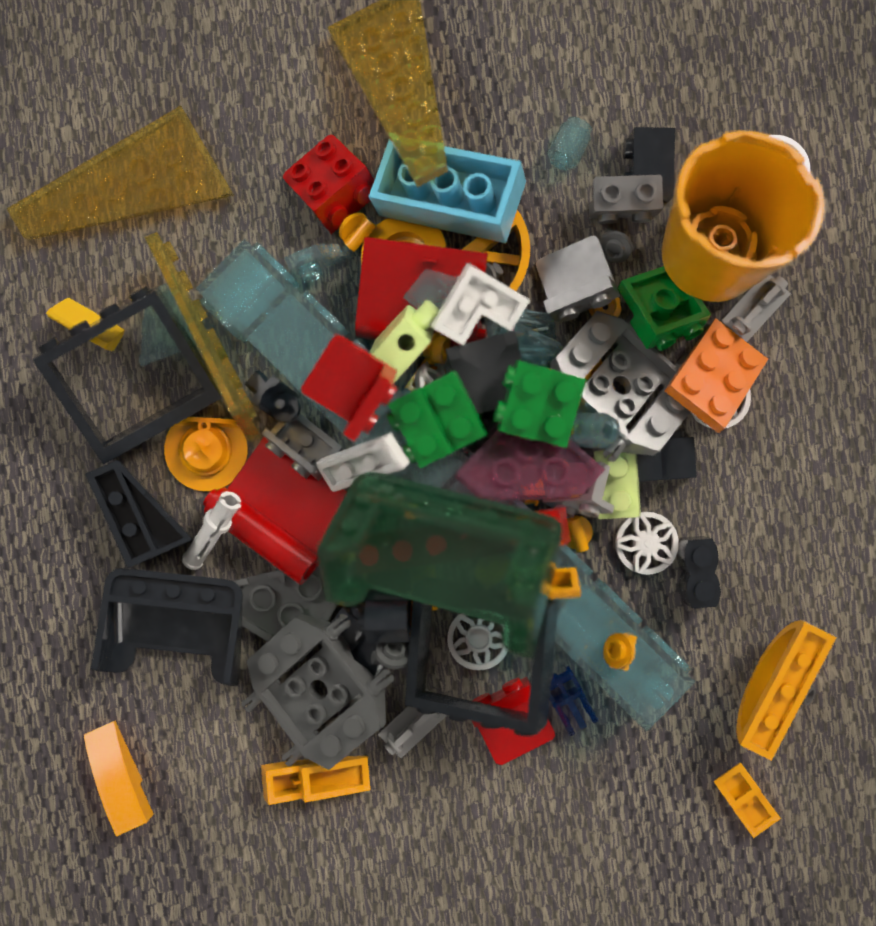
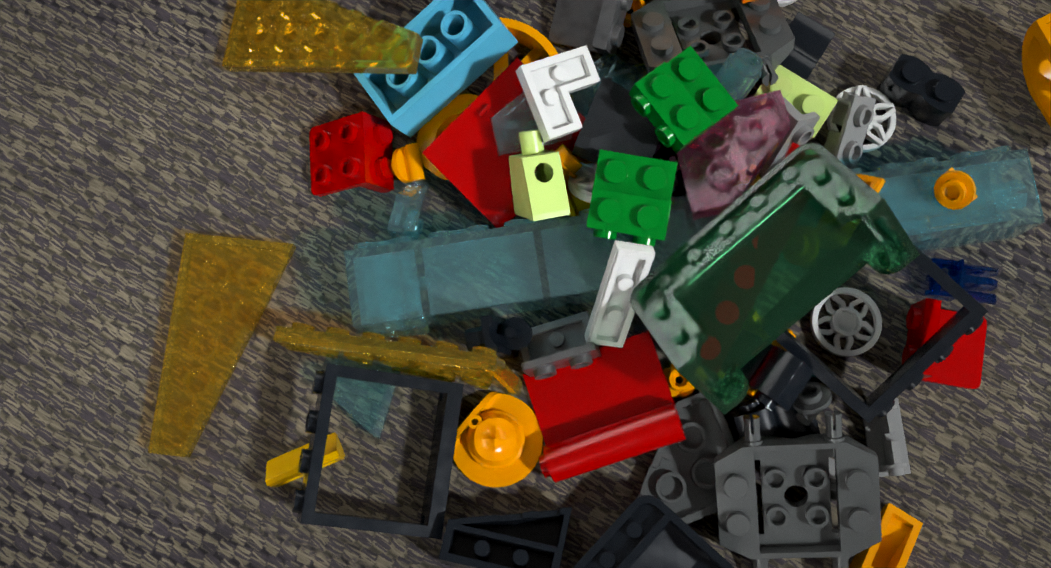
camera: 45 degrees left, 10 degrees down
white pin [182,491,241,570] -> none
red bracket [301,335,397,442] -> none
none -> light grey hinge [821,91,876,170]

